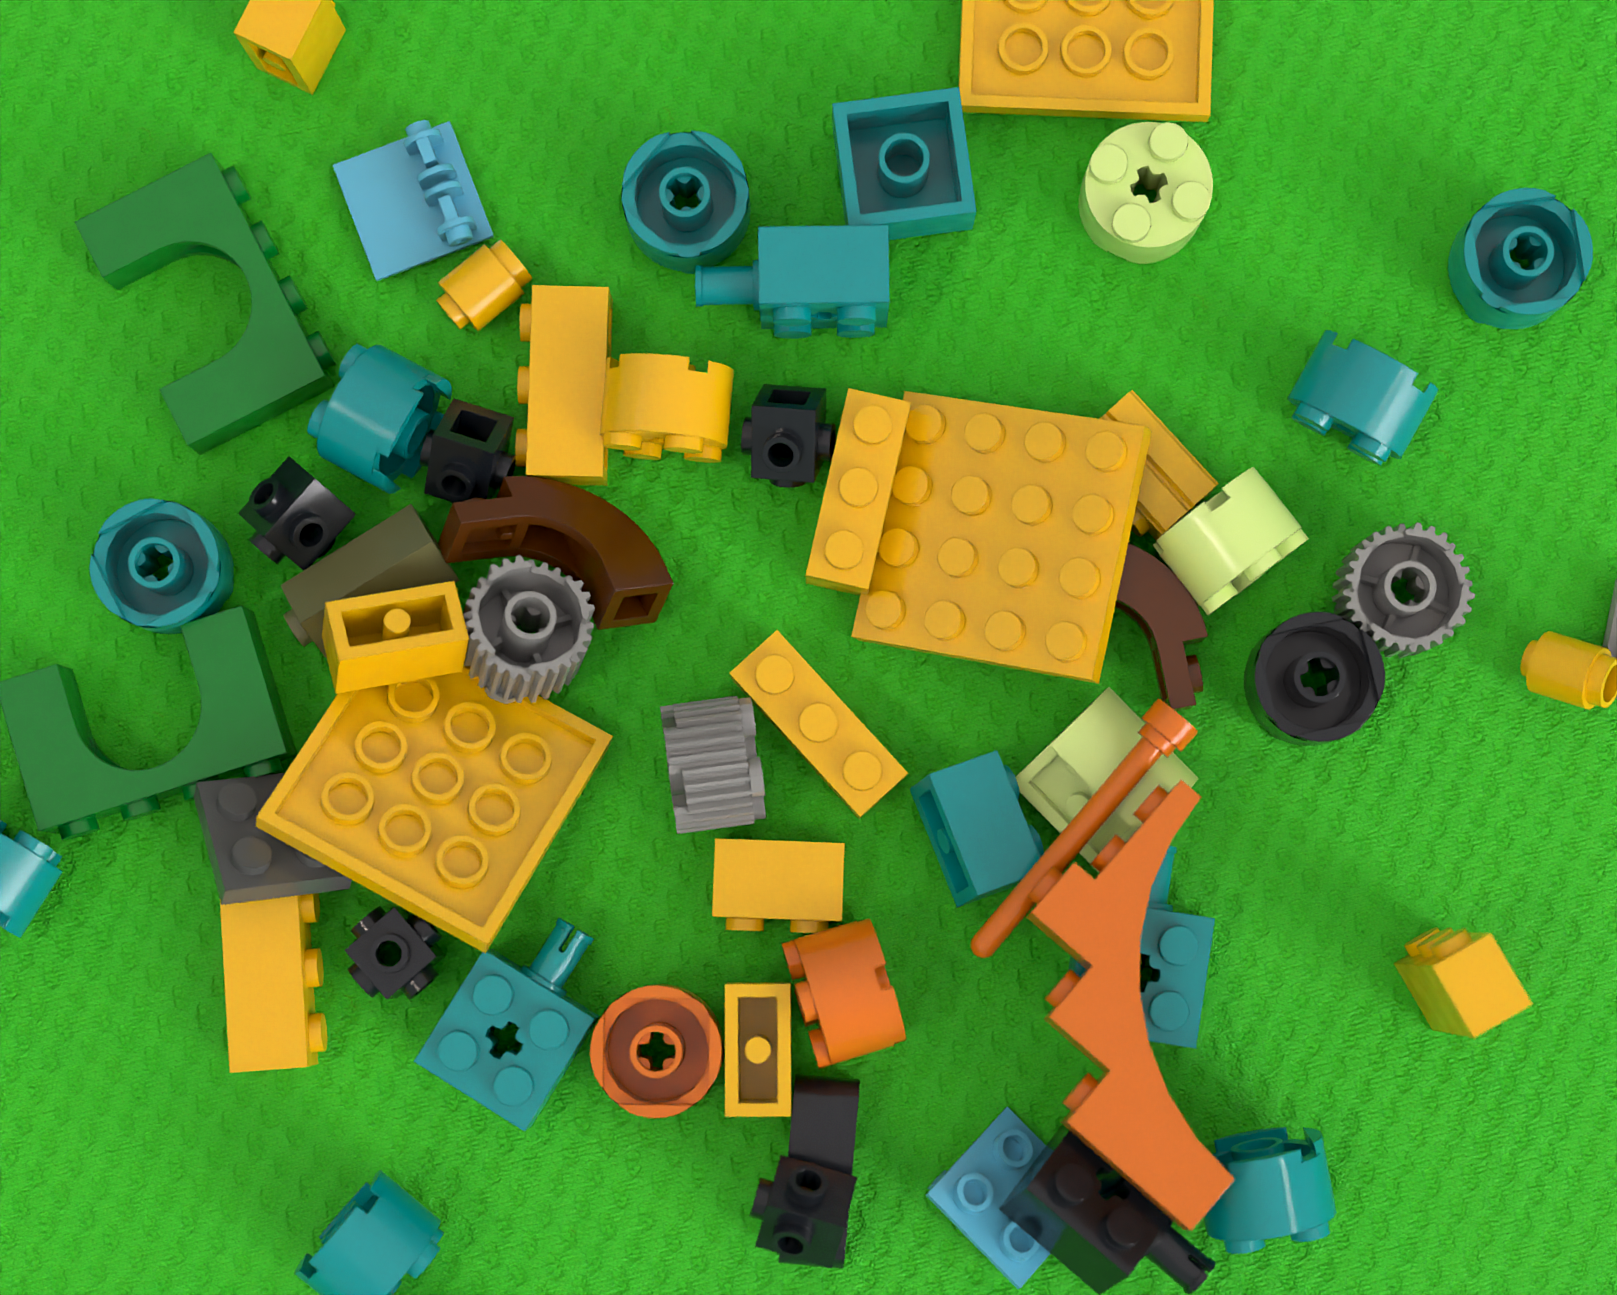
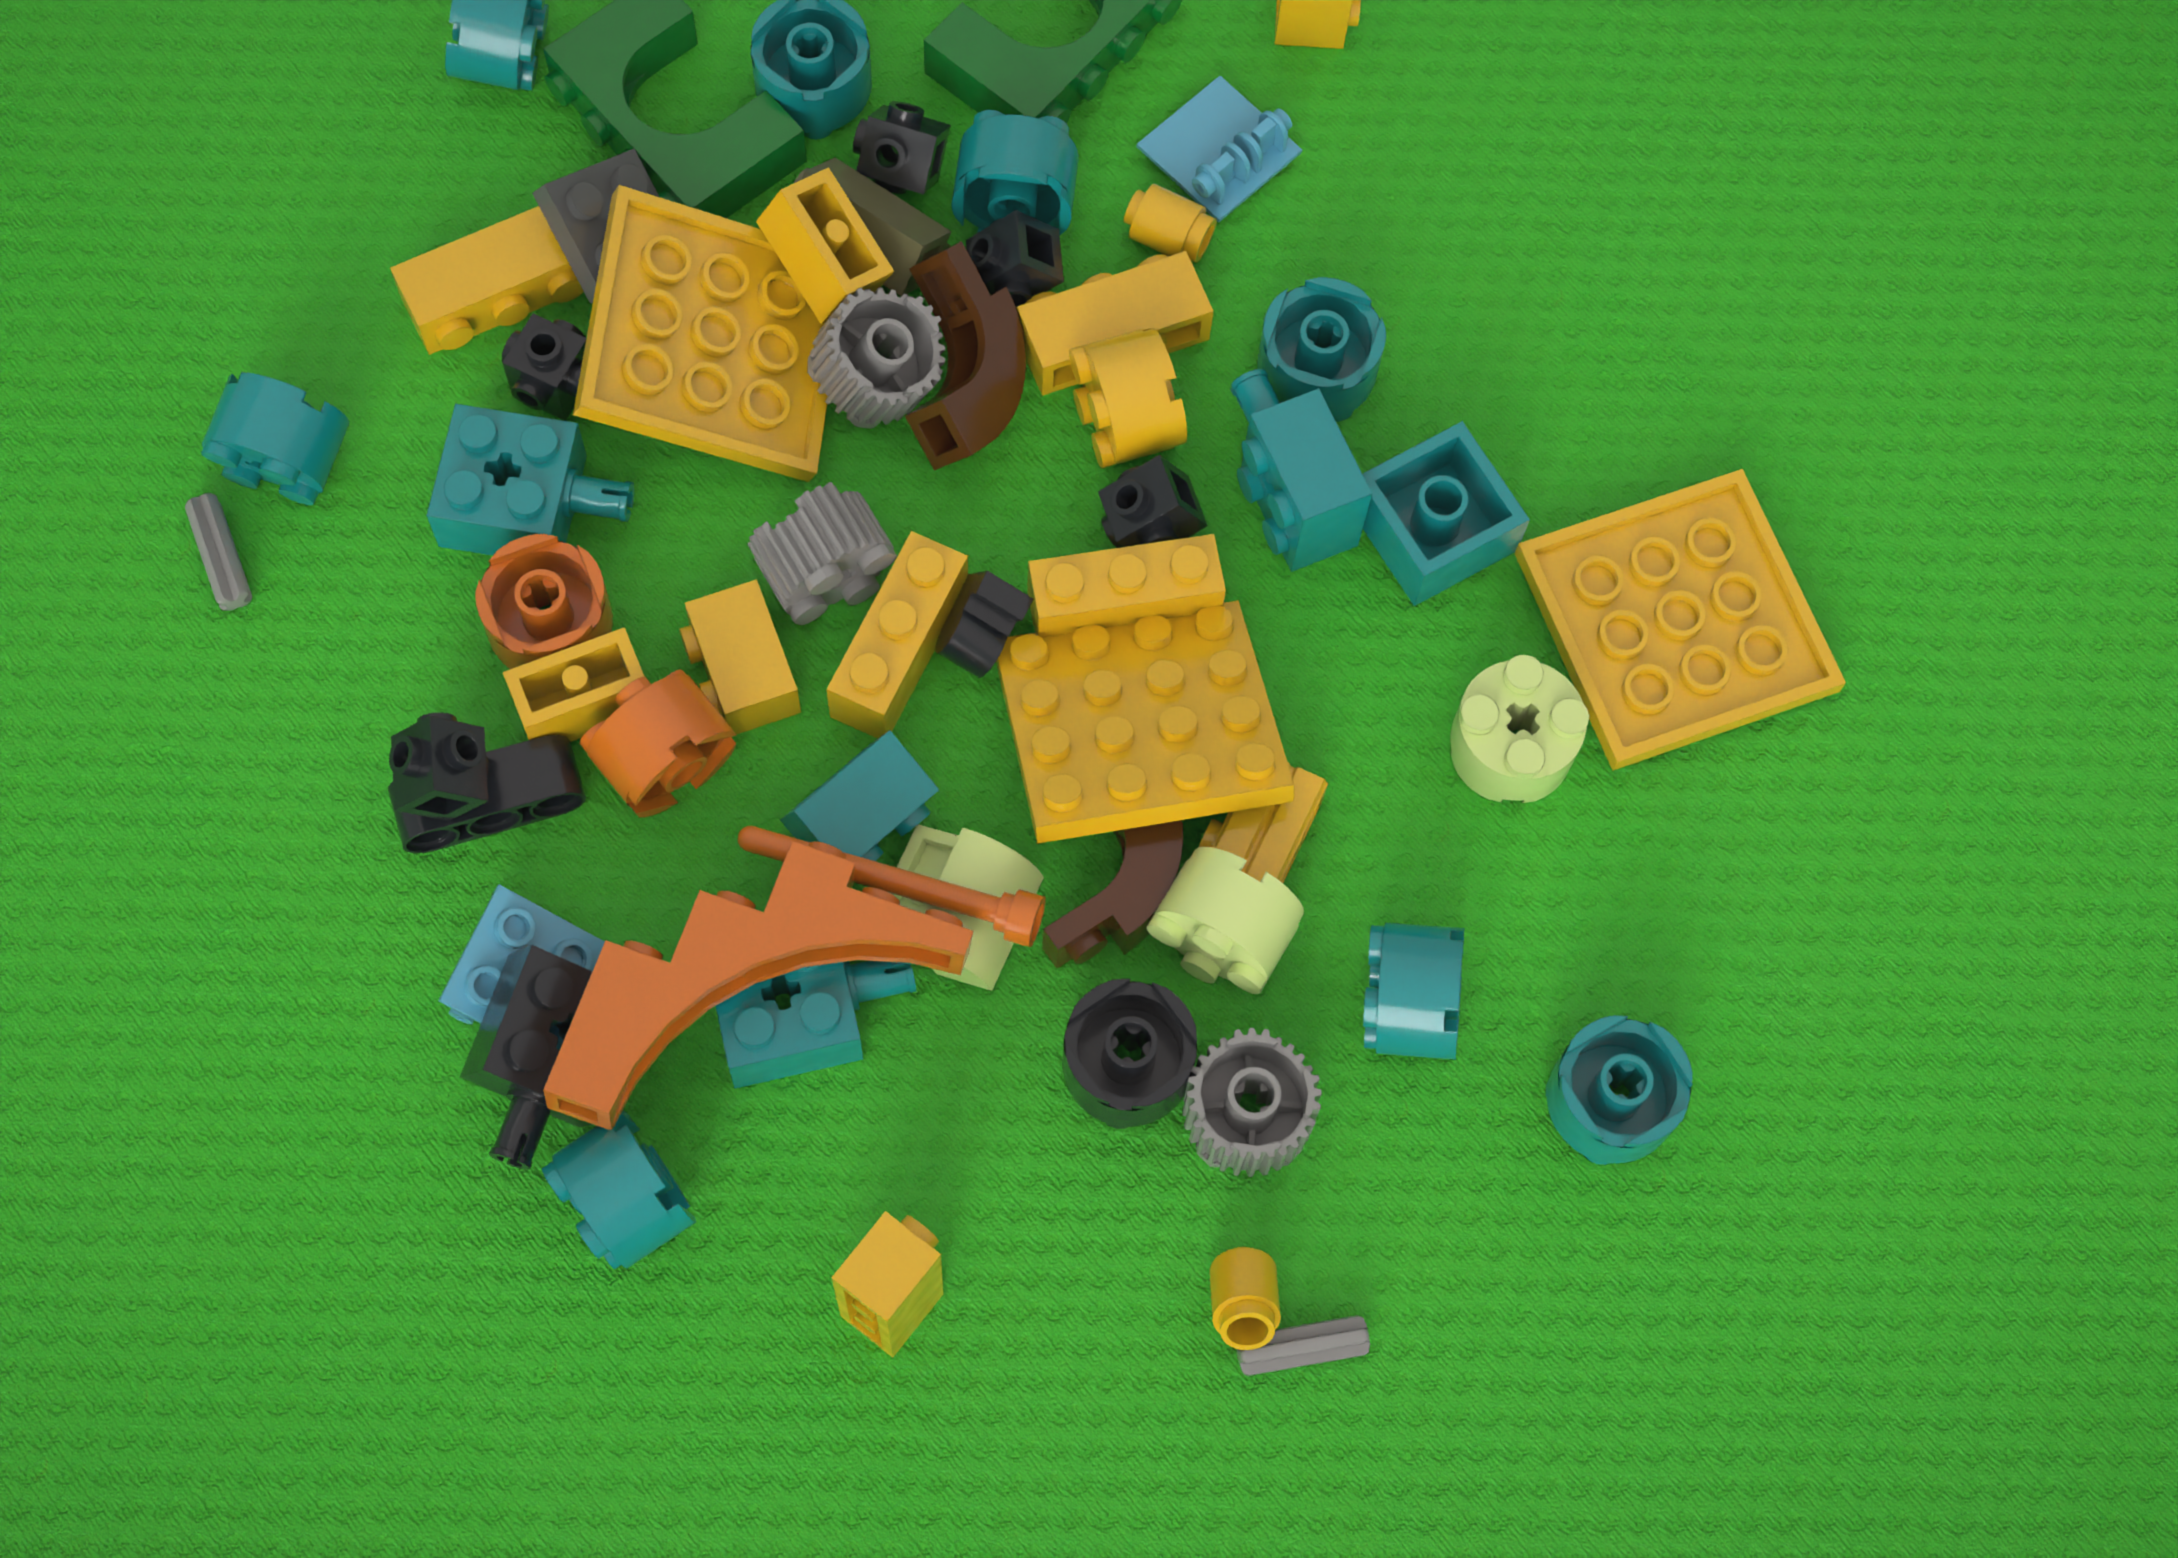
camera: 60 degrees right, 15 degrees down
none -> black leg [935,571,1034,678]

